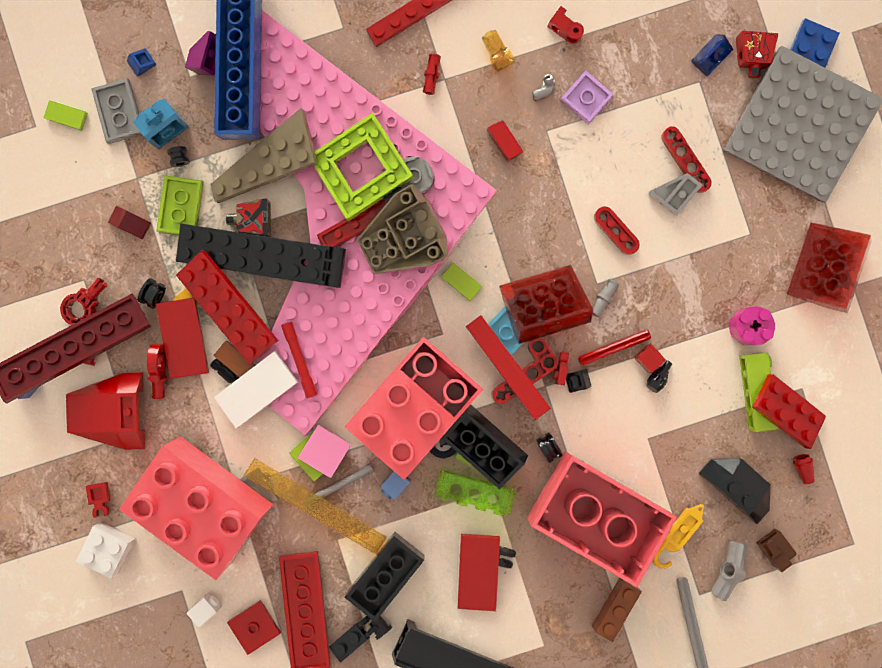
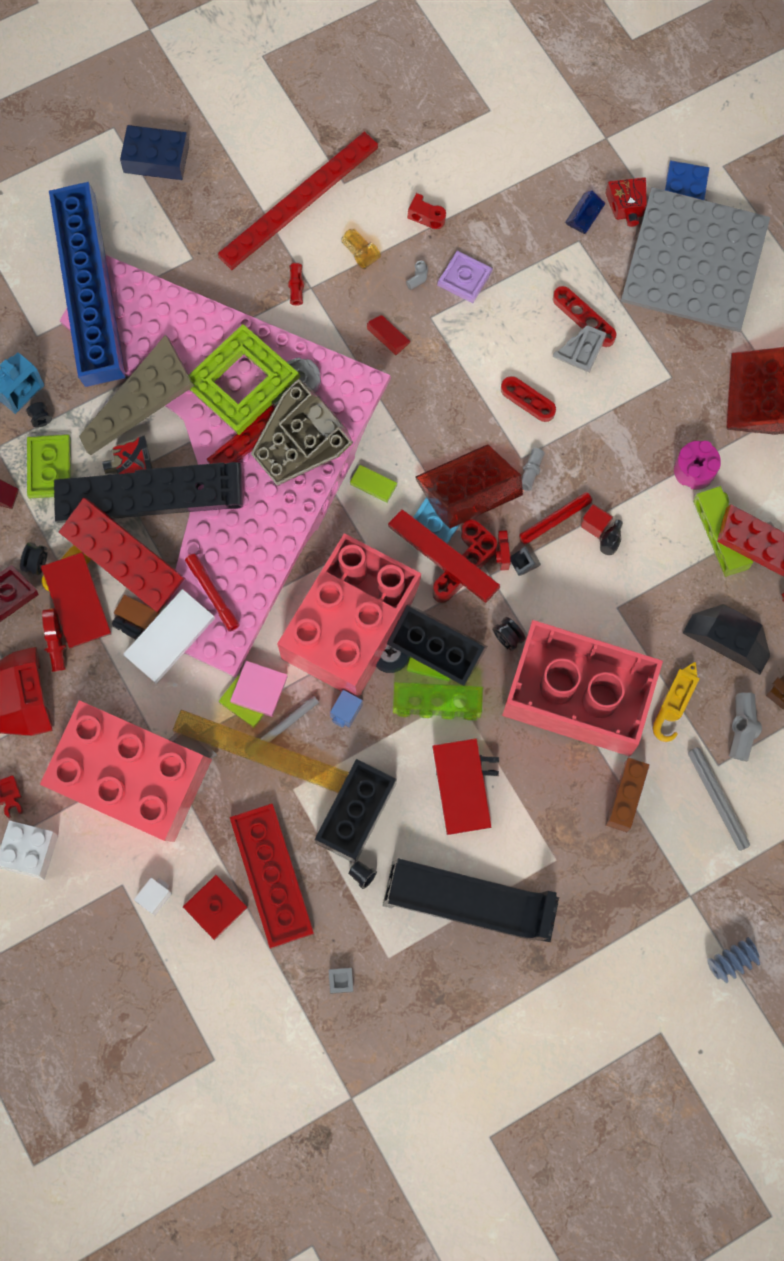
camera: 10 degrees left, 15 degrees down
magenta slope [185,31,216,76] -> none
black hinge [329,616,378,663] -> none

